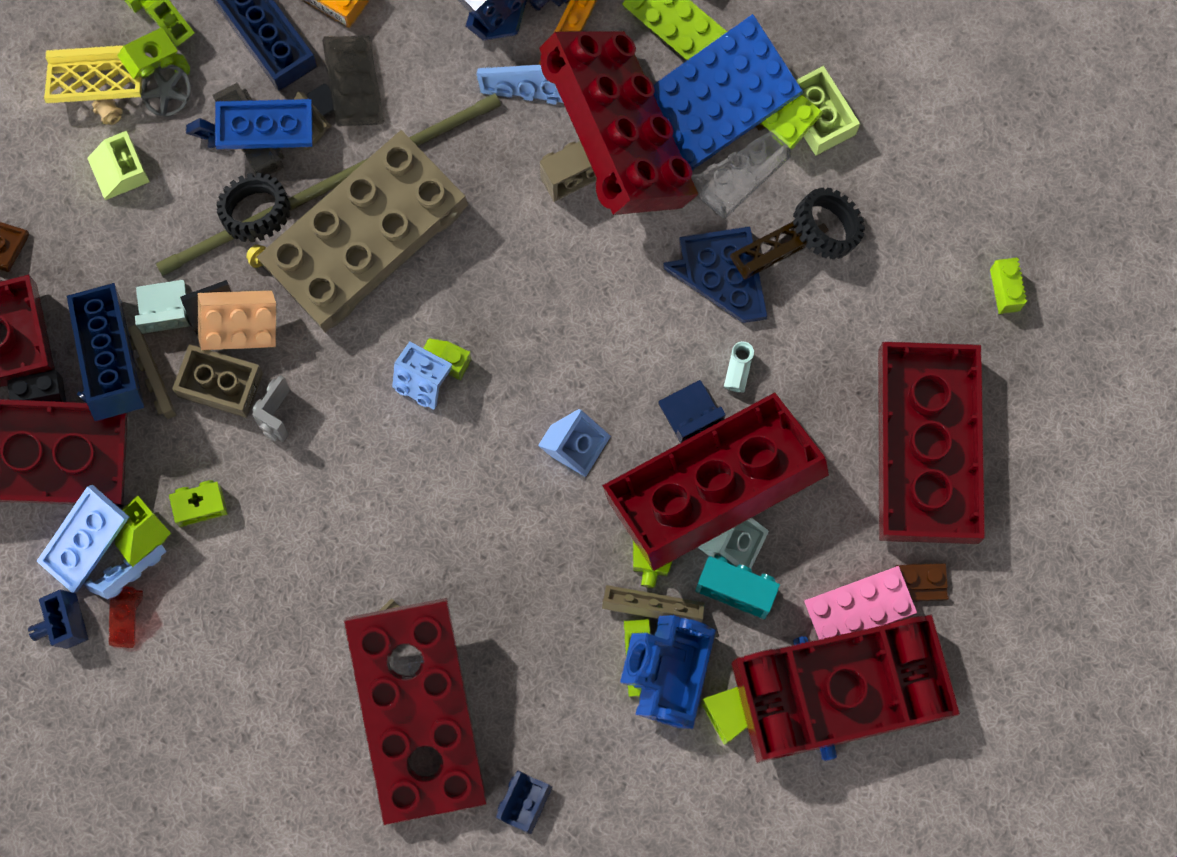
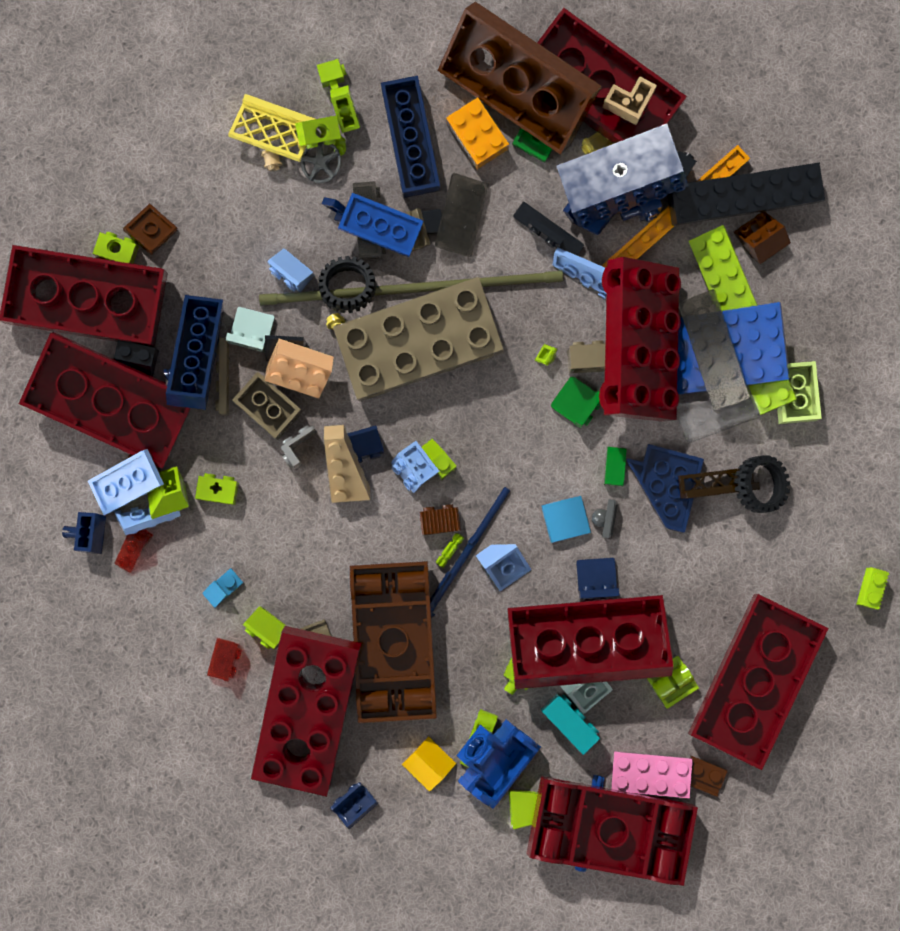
camera: 25 degrees right, 10 degrees up
yellowish green slope [88,131,150,200] -> none
dark tan plate [602,585,705,622] -> none
light aqua piece [724,341,754,393] -> none
none -> dark azure slope [202,568,244,608]
none -> clear red bracket [207,638,242,682]
none -> lime slope [243,606,286,649]
none -> light blue slope [268,248,315,292]
none -> tan wedge [324,425,370,503]
none -> dark blue slope [347,425,384,463]
none -> reddish brown piece [350,561,437,723]
none -> yellow slope [402,736,456,792]
none -> reddish brown brick [419,504,460,535]
none -> dark blue bar [430,487,510,618]
none -> lime axle [436,533,464,568]
none -> black bracket [513,202,584,256]
none -> lime slope [535,344,557,366]
none -> dark azure slope [541,496,591,543]
none -> green bracket [551,376,601,428]
none -> dark grey tile [591,499,618,540]
none -> green slope [604,447,627,487]
none -> lime plate [646,655,699,709]
none -> clear smoke plate [679,289,751,411]

